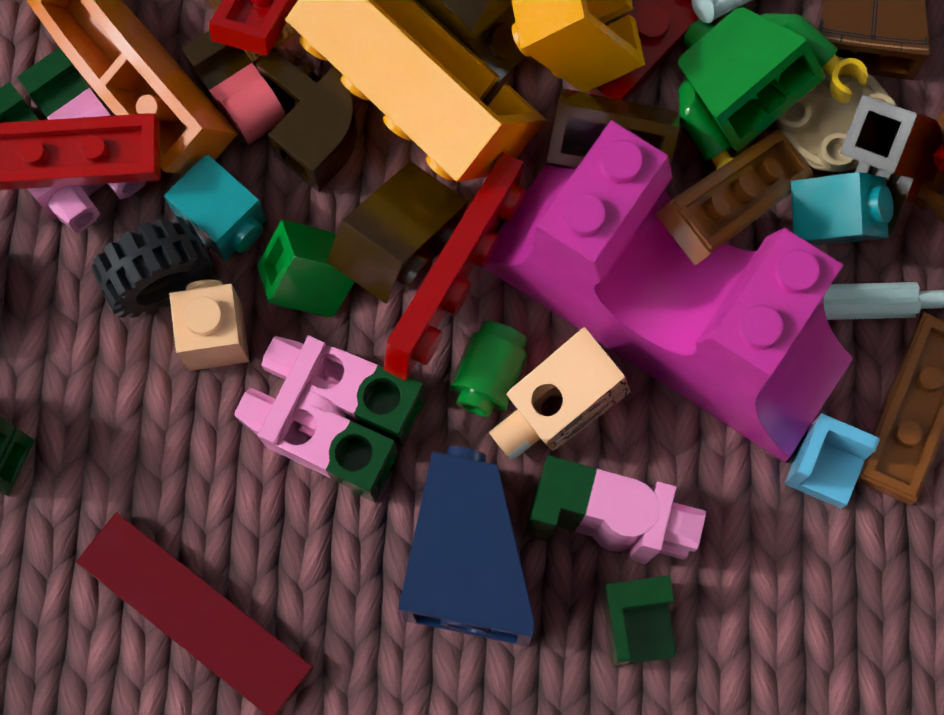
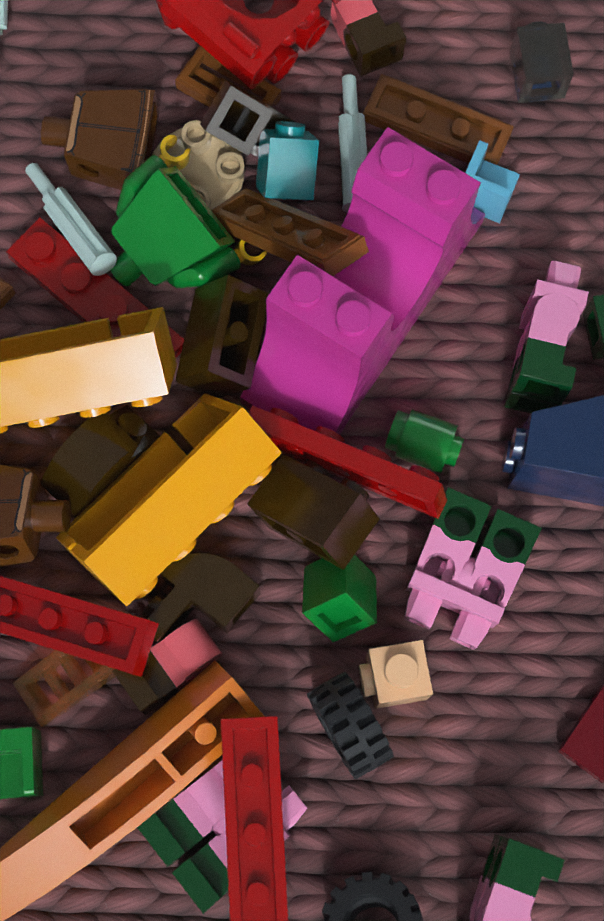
camera: 95 degrees left, 0 degrees up
teal brick [164,154,266,261] -> none
light nougat torso [489,327,631,461] -> none

